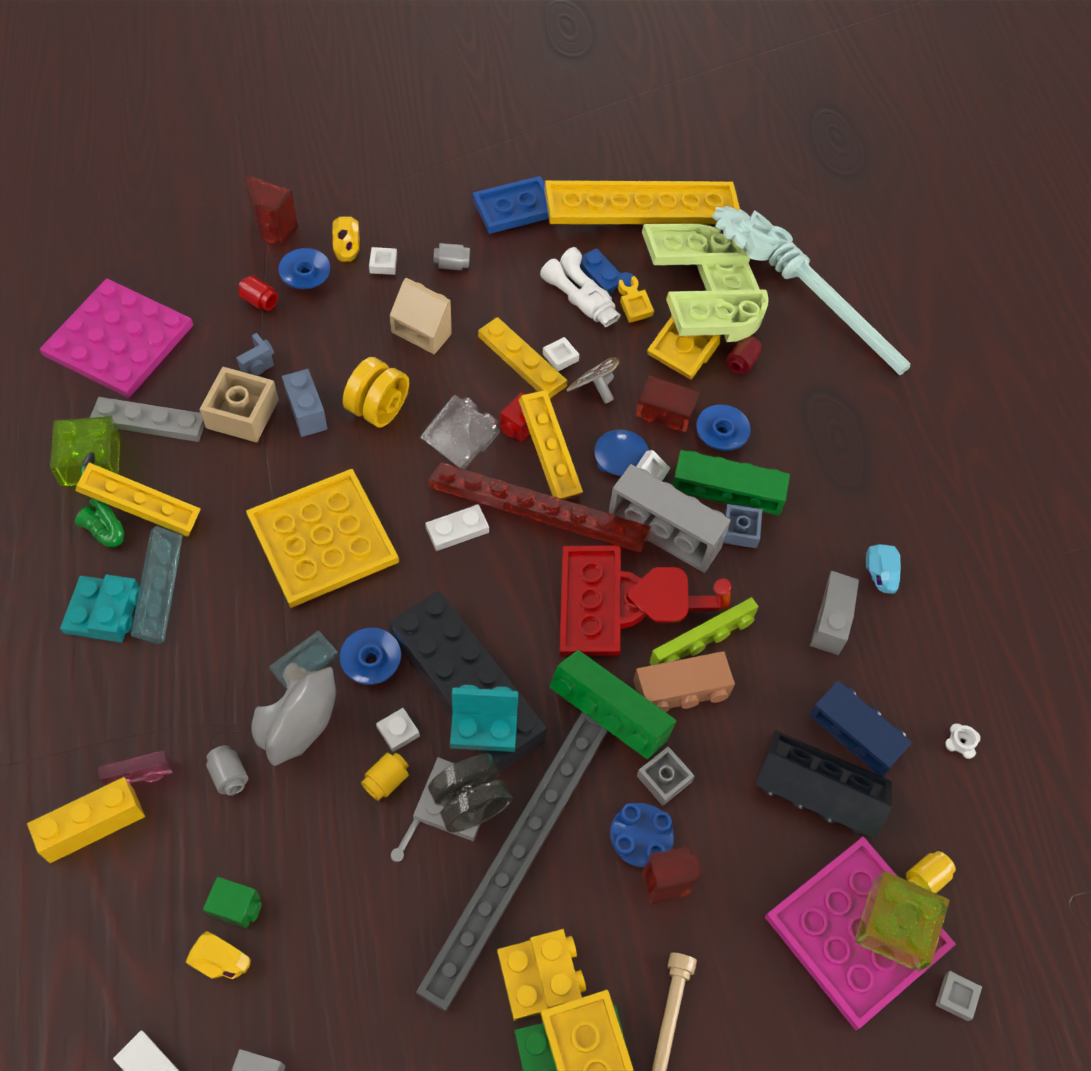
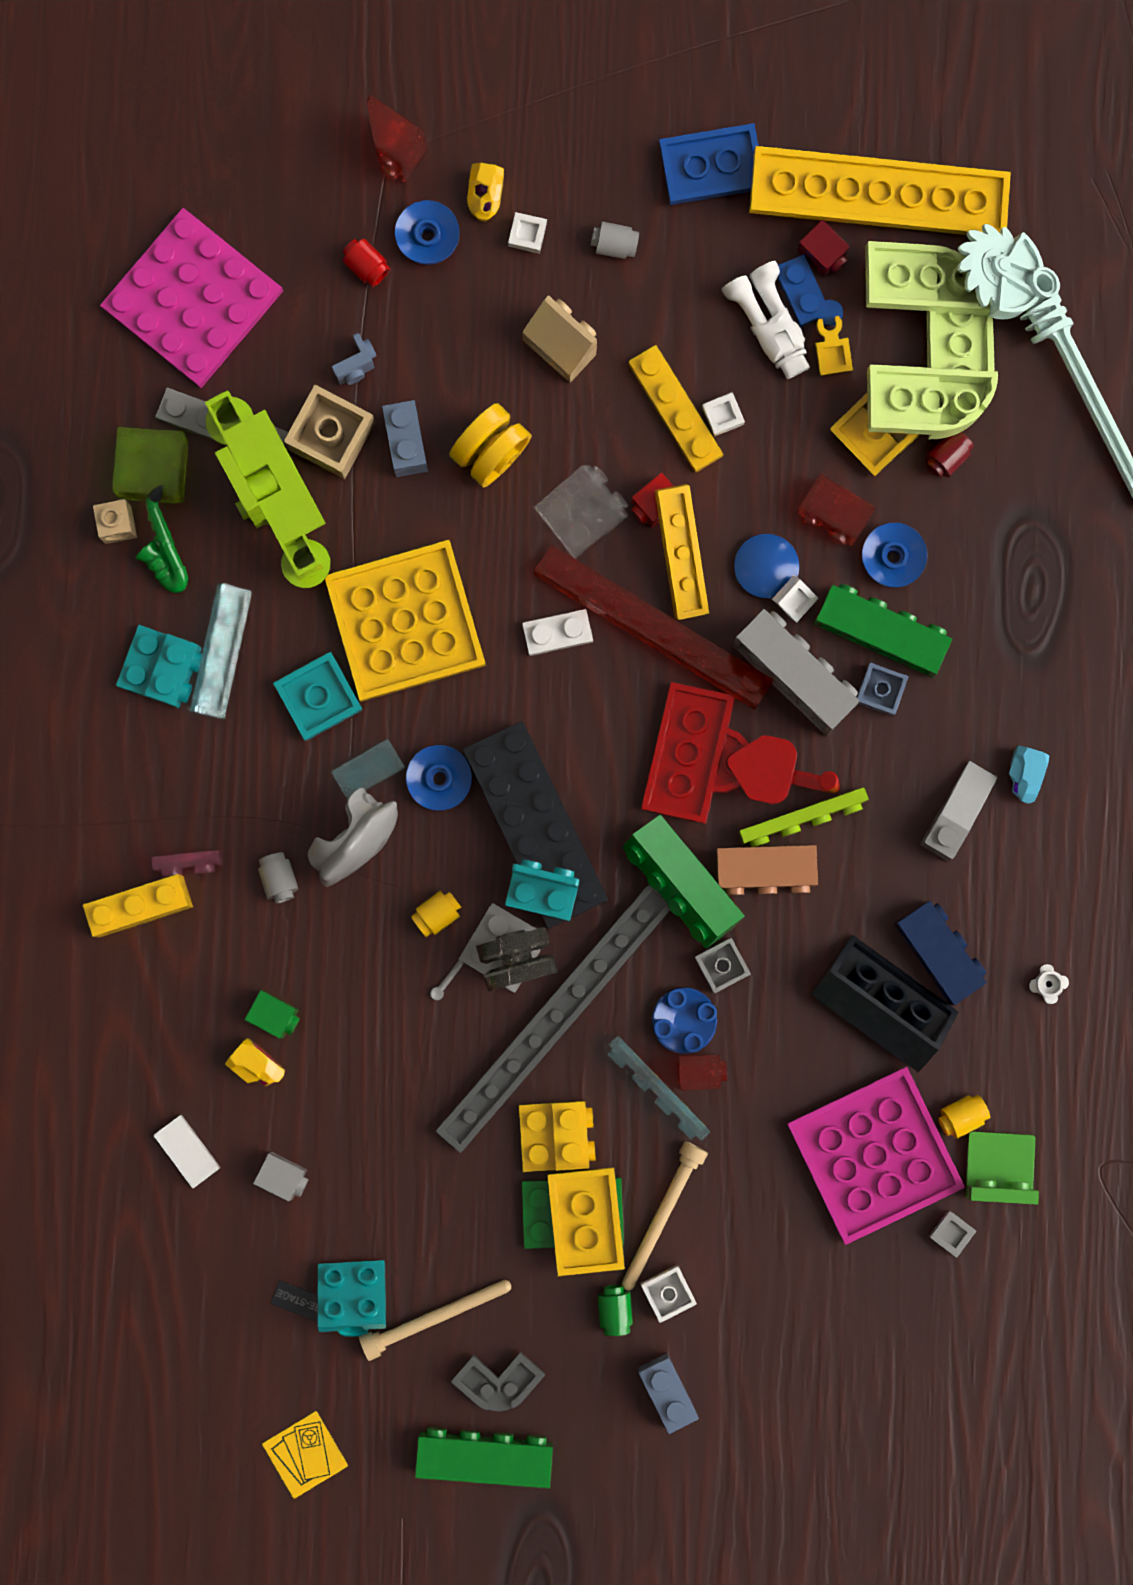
camera: 15 degrees right, 25 degrees up
yellow plate [76,463,200,537] -> none
white plate [376,708,420,752] -> none
light grey shield [566,357,619,404] -> none
clear neon green brick [854,871,950,972] -> none
none -> tan brick [93,499,137,544]
none -> lime piece [205,390,330,588]
none -> teal plate [273,652,363,741]
none -> clear light blue plate [608,1035,711,1141]
none -> dark red brick [797,220,850,277]
none -> bright green bracket [965,1131,1039,1205]

